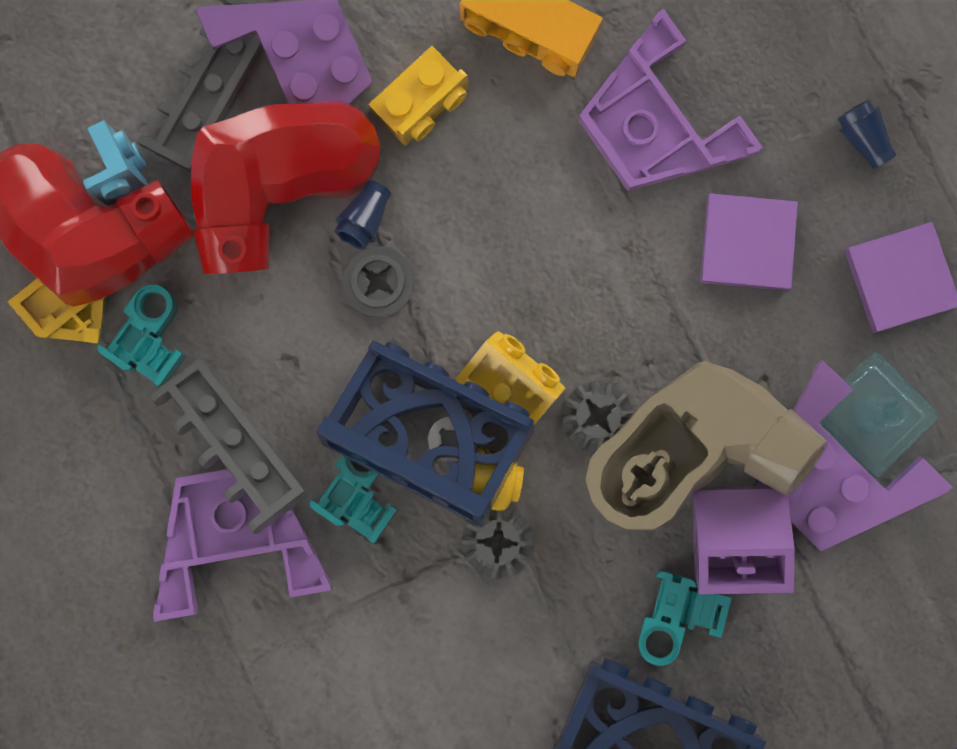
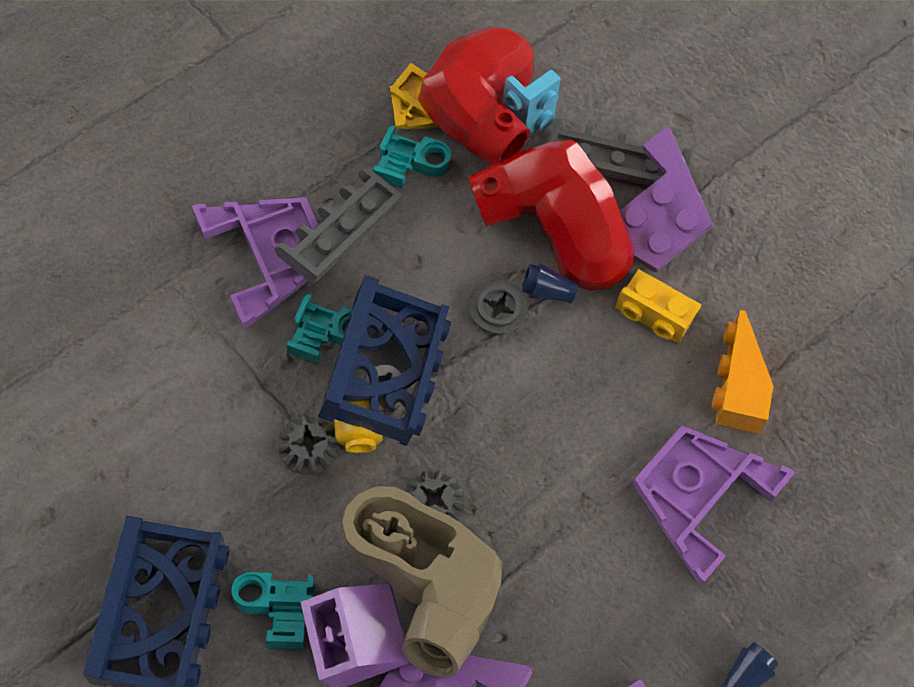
camera: 70 degrees right, 20 degrees down
yellow bracket [455,331,565,425] -> none
medium lavender tile [700,193,798,291] -> none

